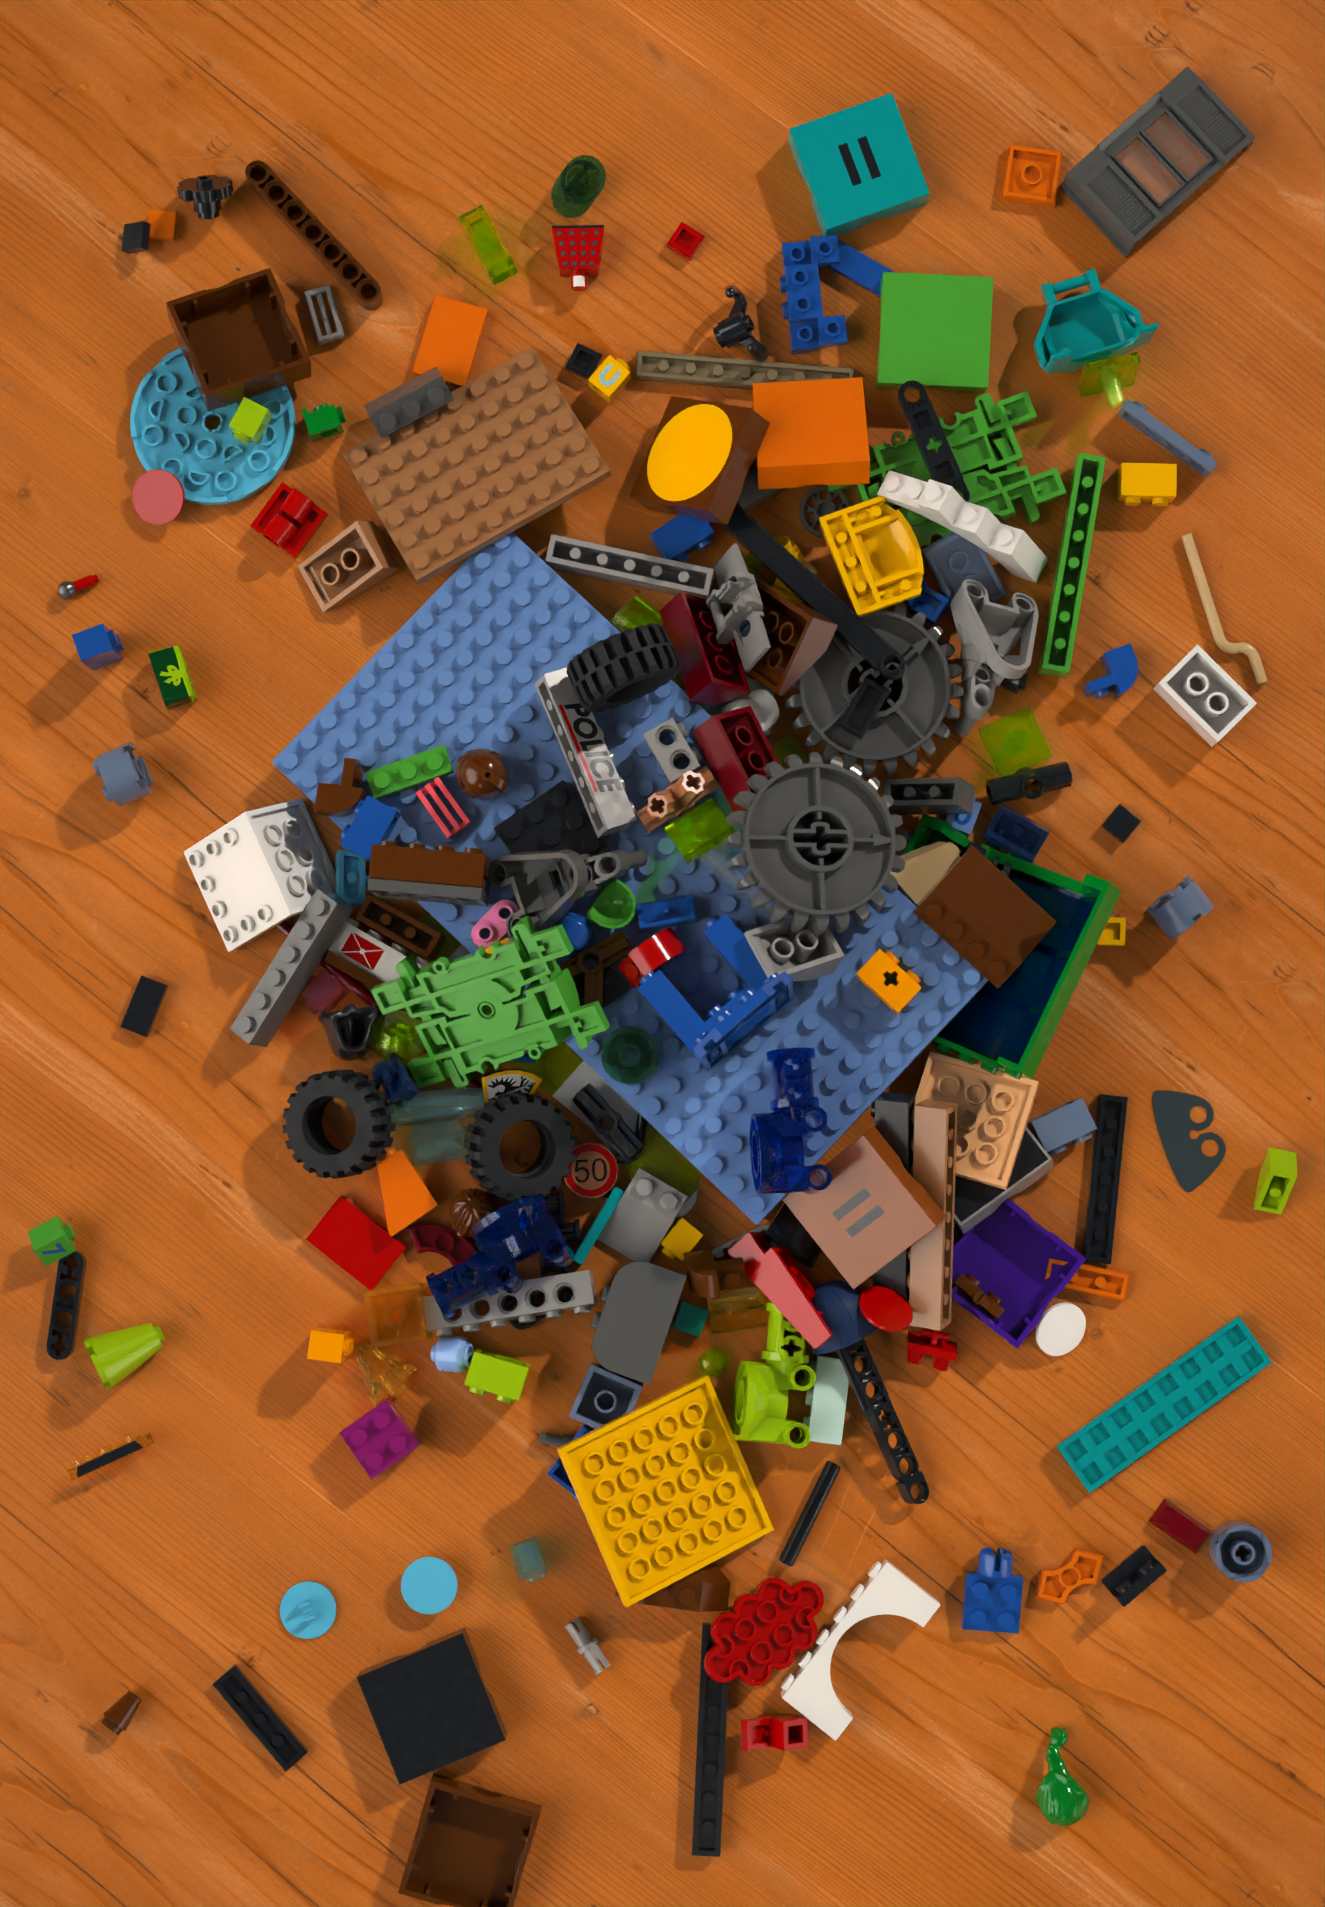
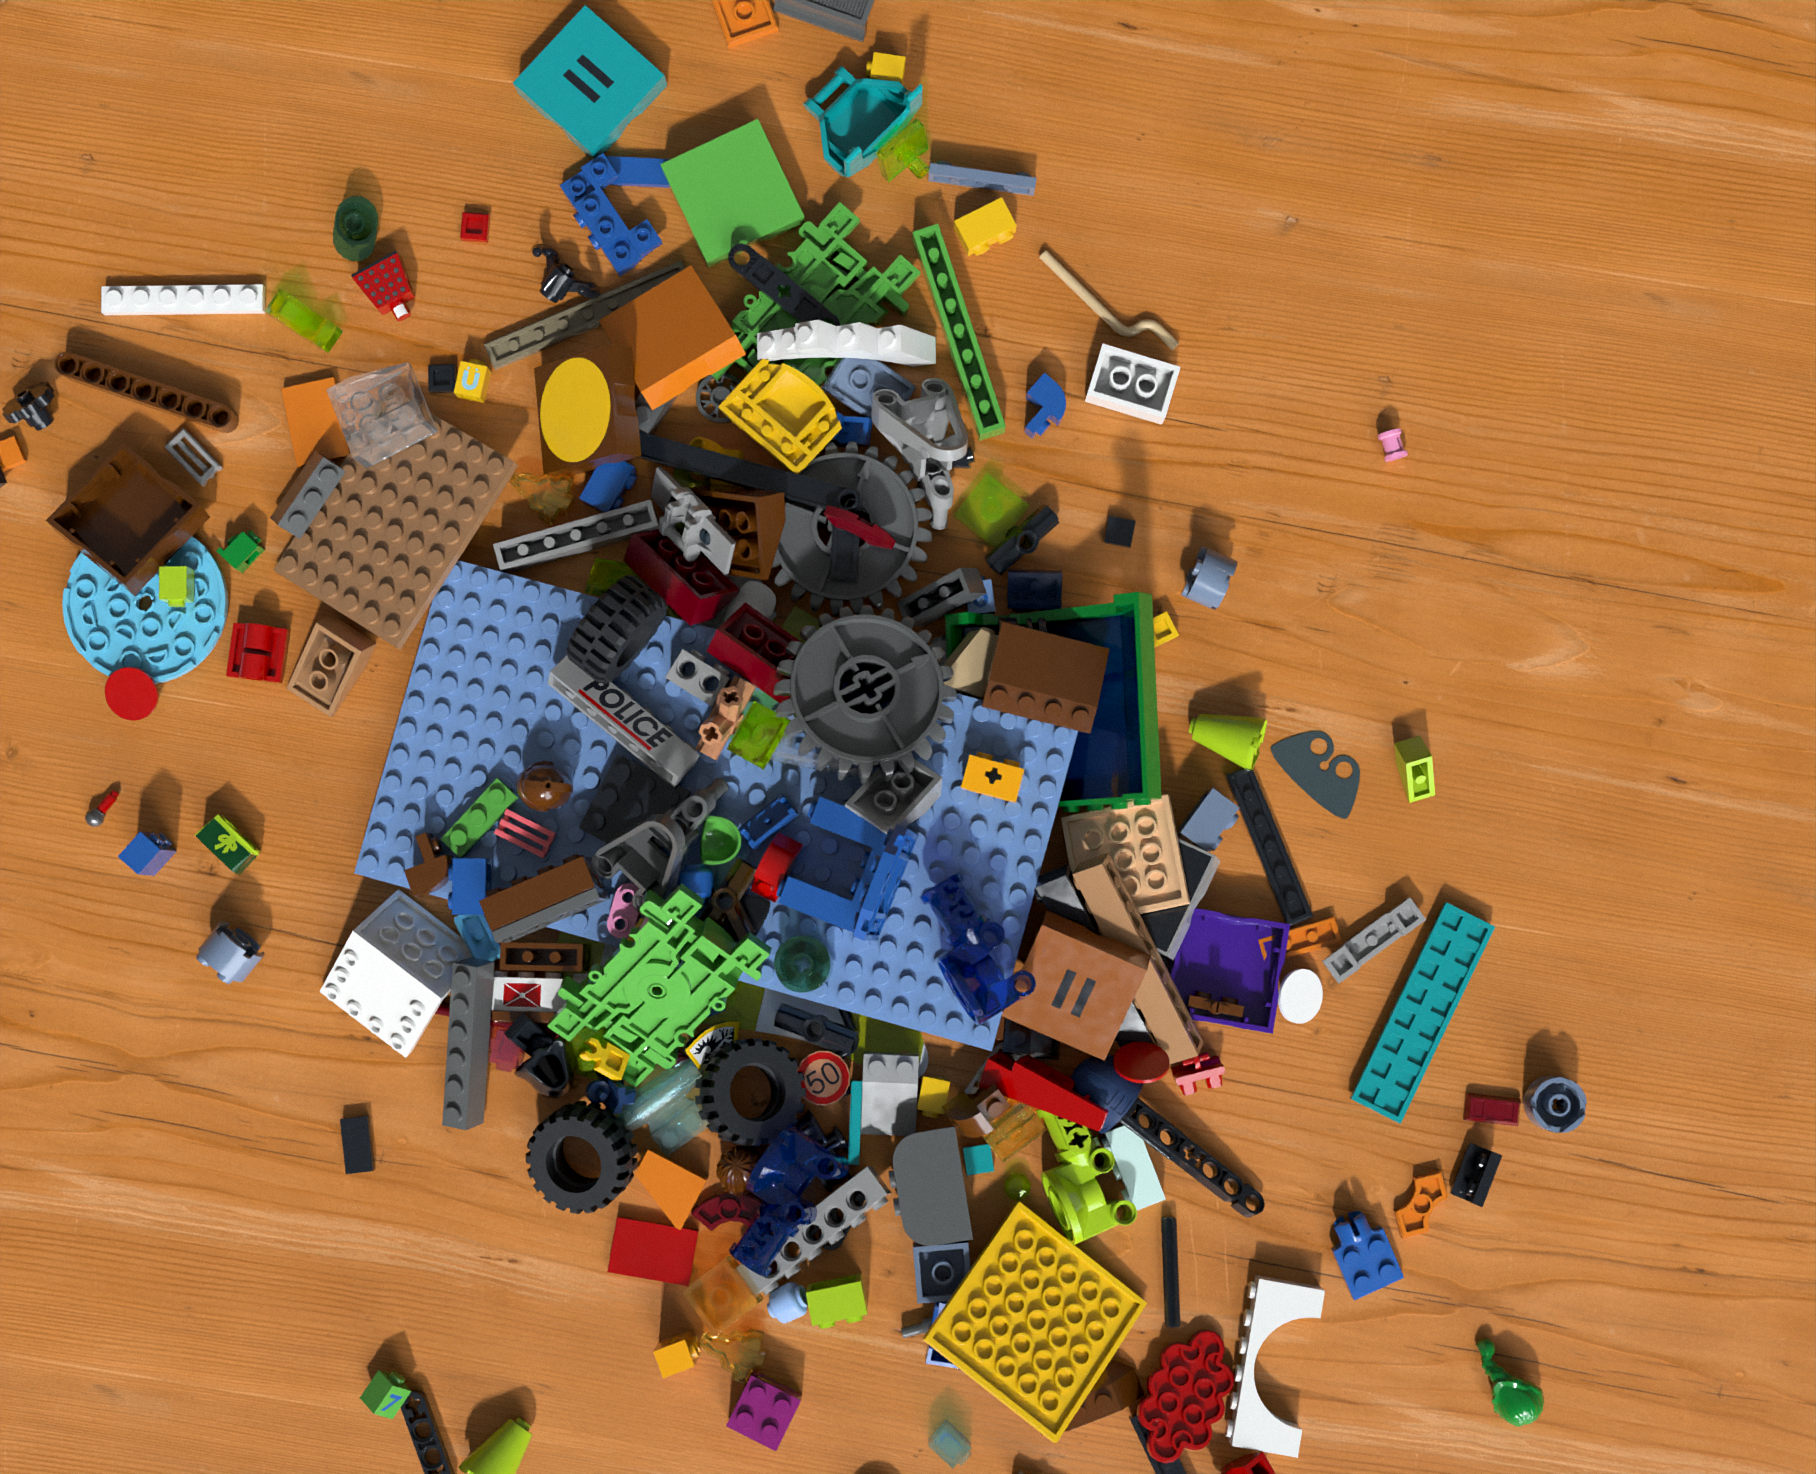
camera: 30 degrees left, 0 degrees up
none -> white plate [101,284,265,315]
none -> clear slope [326,362,438,468]
none -> black tile [504,1013,555,1056]
none -> clear yellow rock [510,473,575,526]
none -> yellow plate [579,1038,630,1082]
none -> dark red tile [824,505,896,549]
none -> yellow brick [866,52,906,85]
none -> lime cone [1189,714,1267,770]
none -> light grey slope [1322,898,1426,984]

